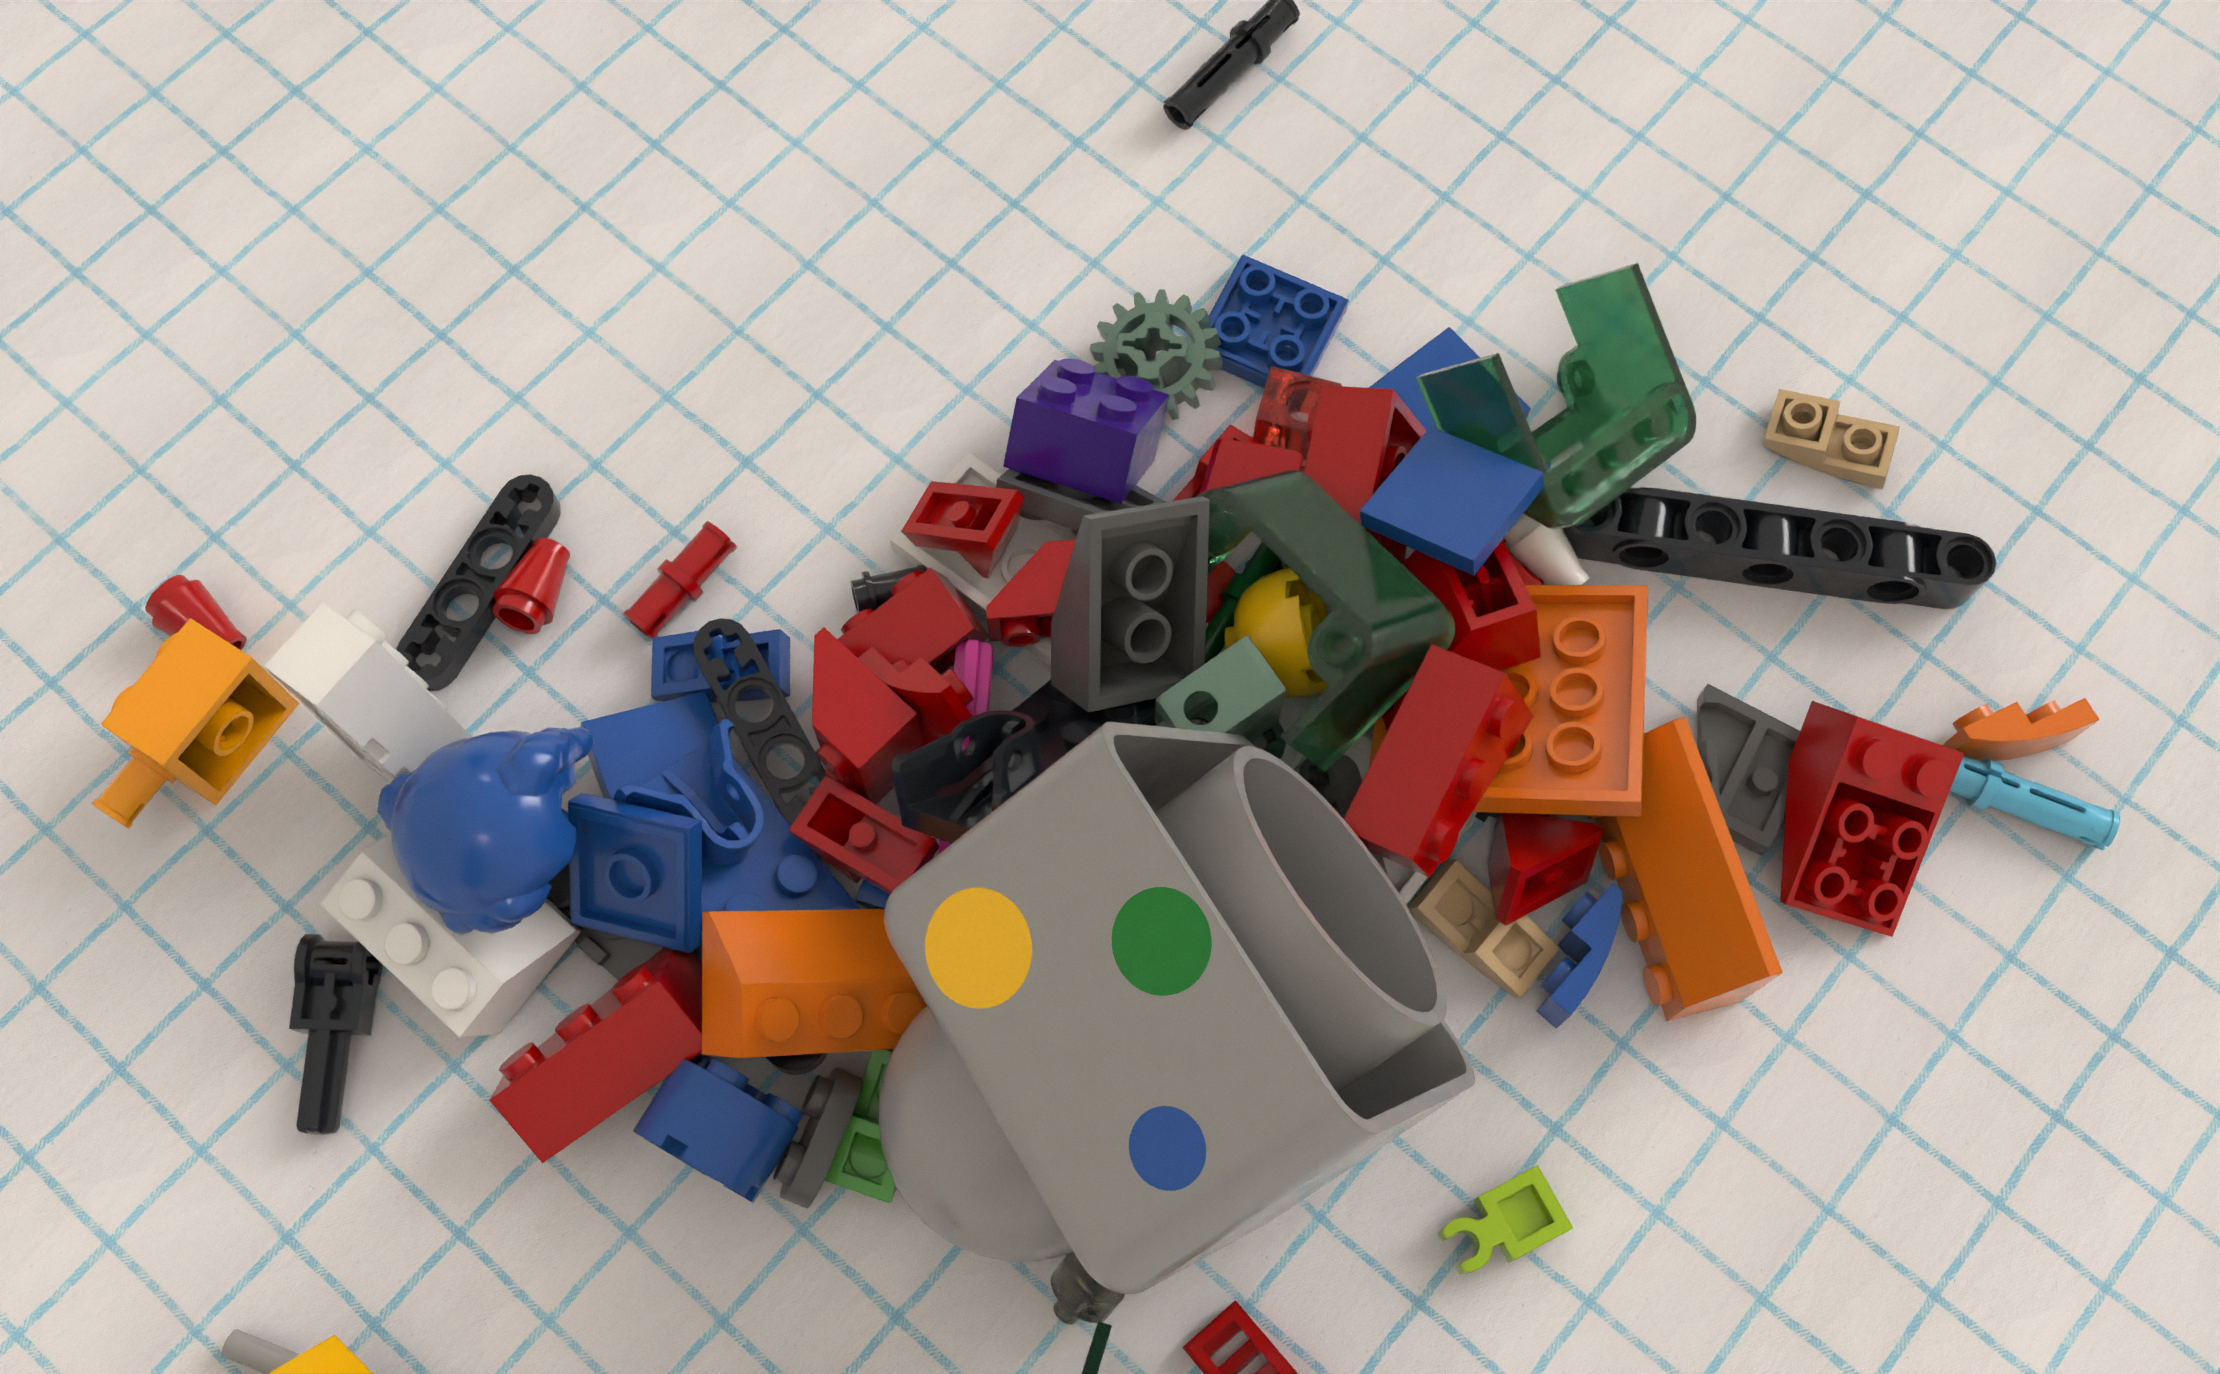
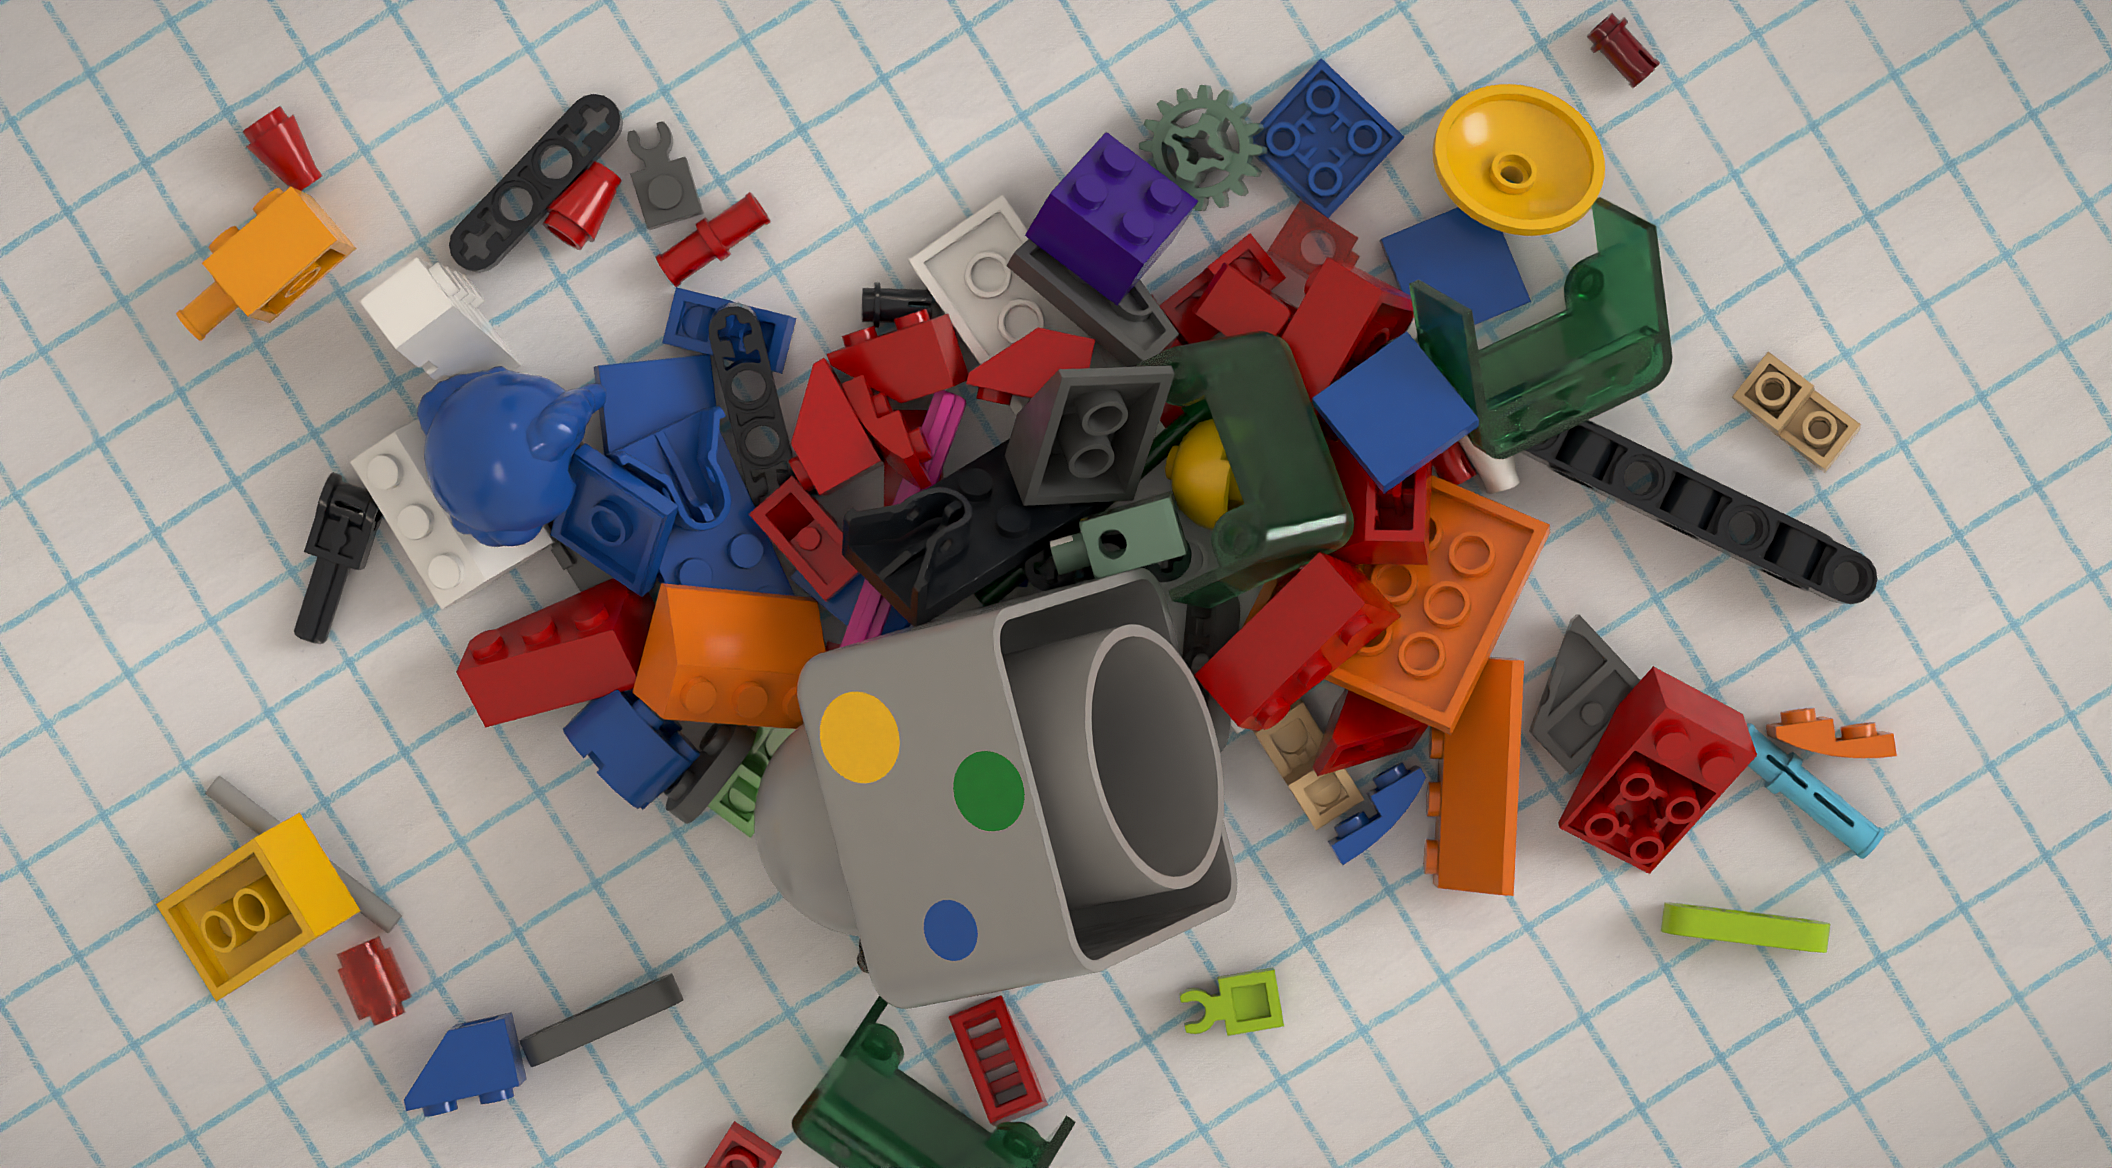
camera: 20 degrees right, 20 degrees up
red slope [901,481,1024,579] -> none
none -> dark grey plate [627,121,704,230]
none -> yellow dish [1432,84,1605,236]
none -> dark red pin [1587,13,1660,88]
none -> lime beam [1661,902,1831,953]

